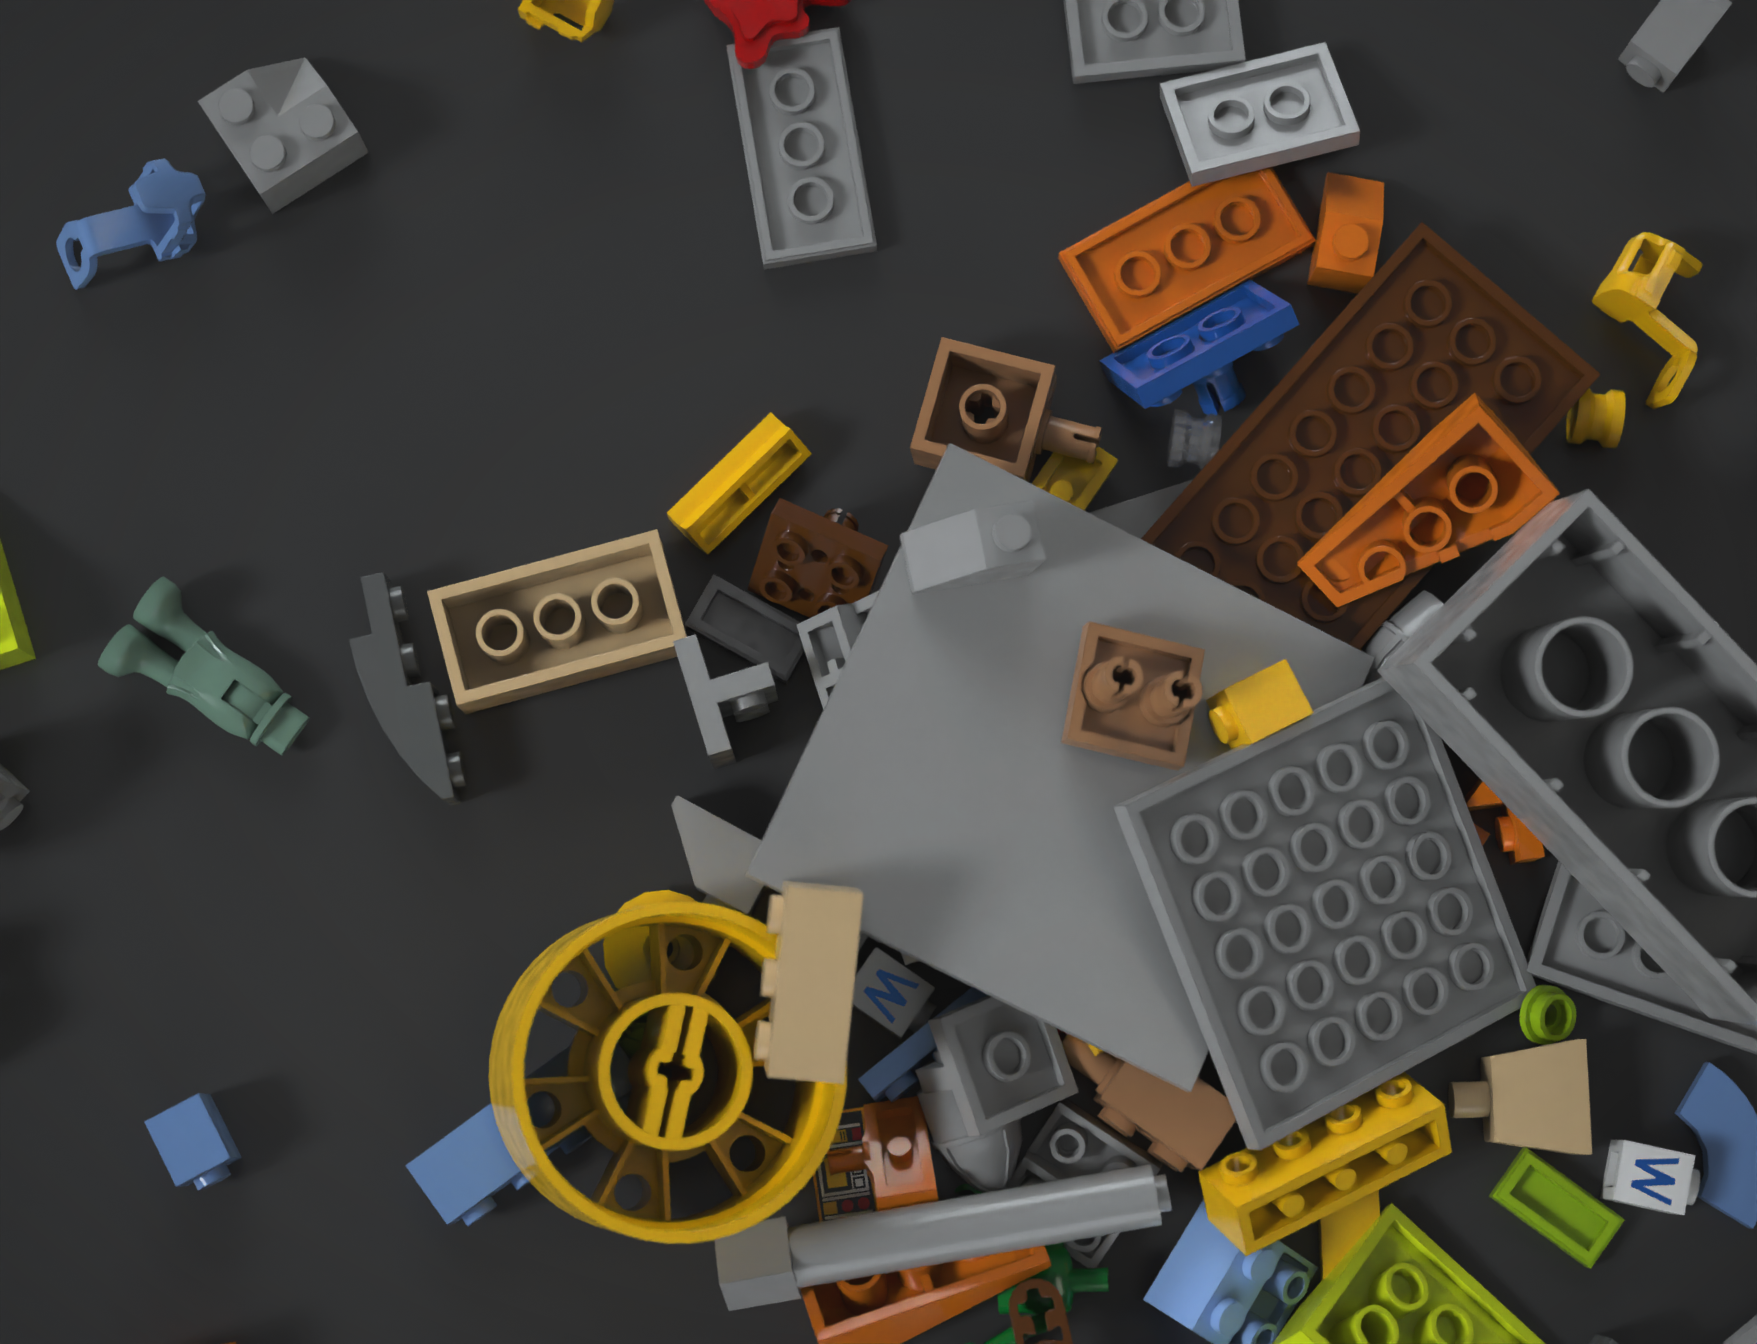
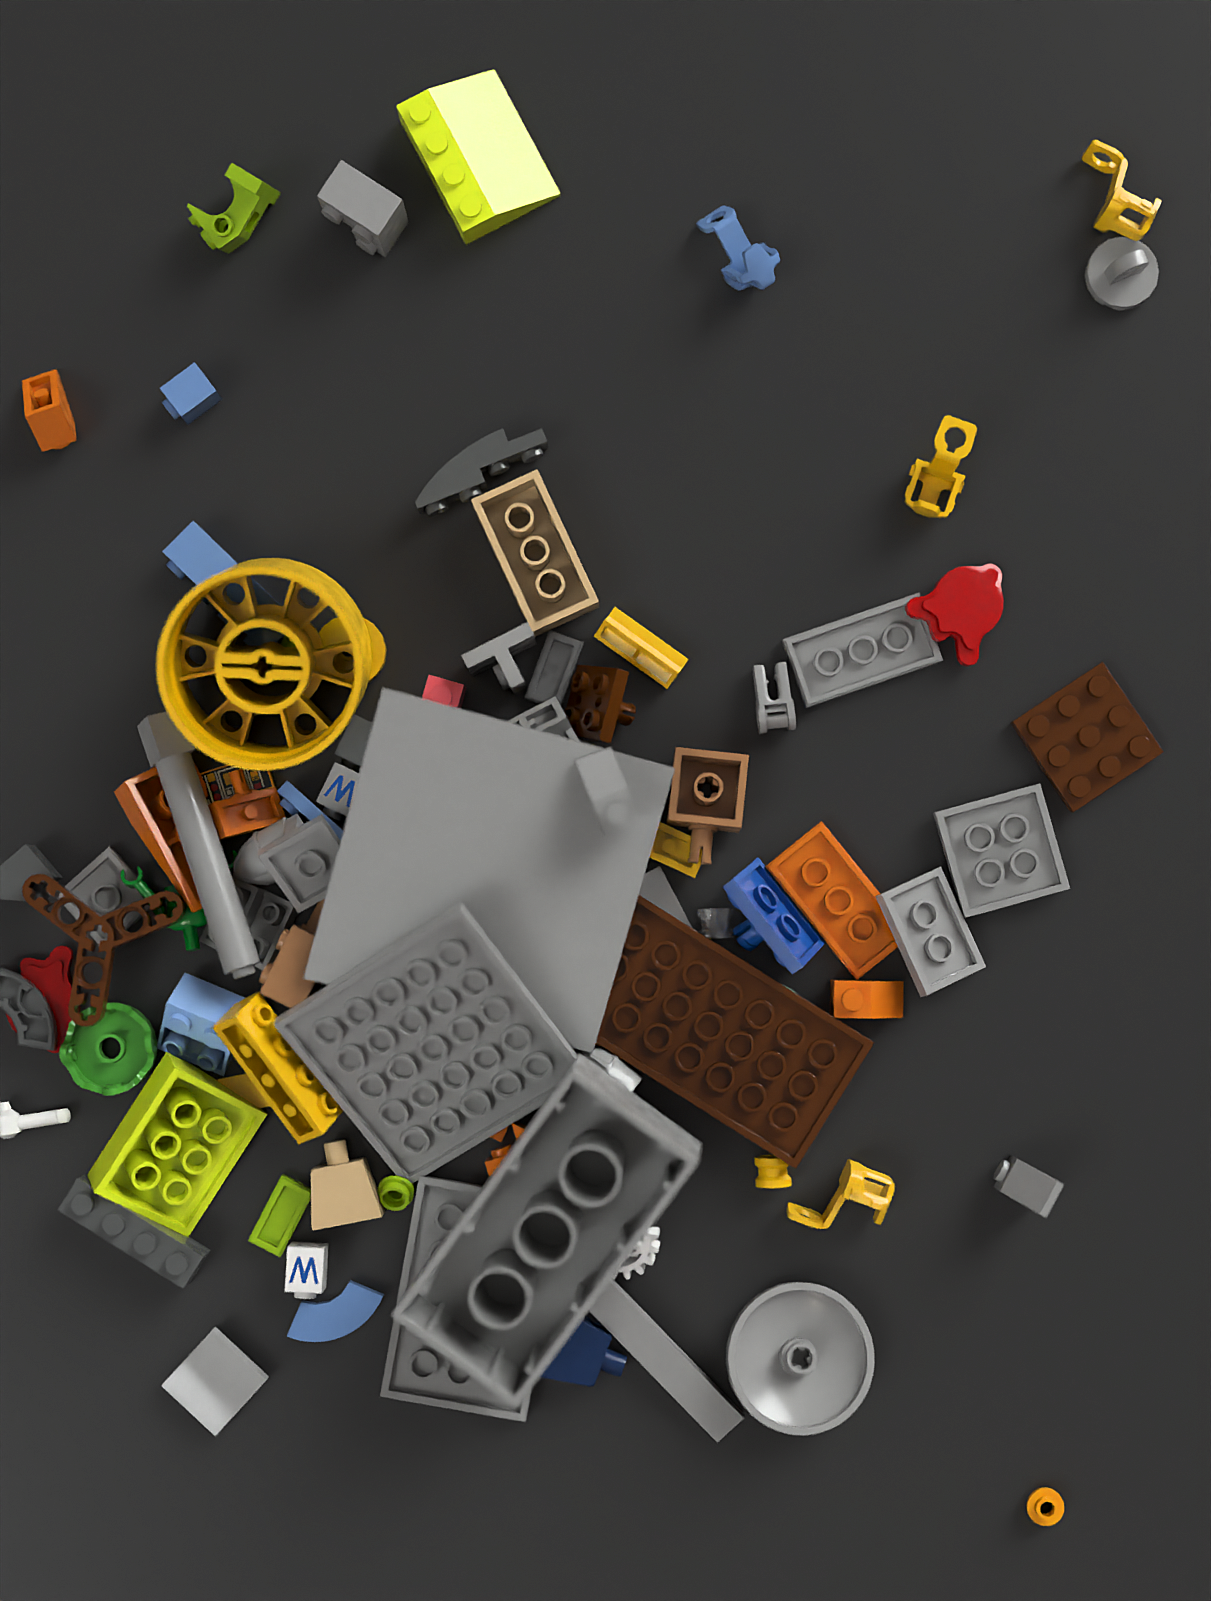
camera: 80 degrees right, 5 degrees up
sand green piece [98,576,310,756] -> none
light grey slope [198,57,369,214] -> none
light grey slope [671,795,767,917] -> none
tan brick [754,881,863,1084] -> none
medium nougat plate [1061,621,1205,771] -> none
yellow brick [1206,658,1314,750] -> none
orange wedge [1297,393,1560,607] -> none
none -> coral brick [422,675,467,709]
none -> light grey piece [752,662,796,734]

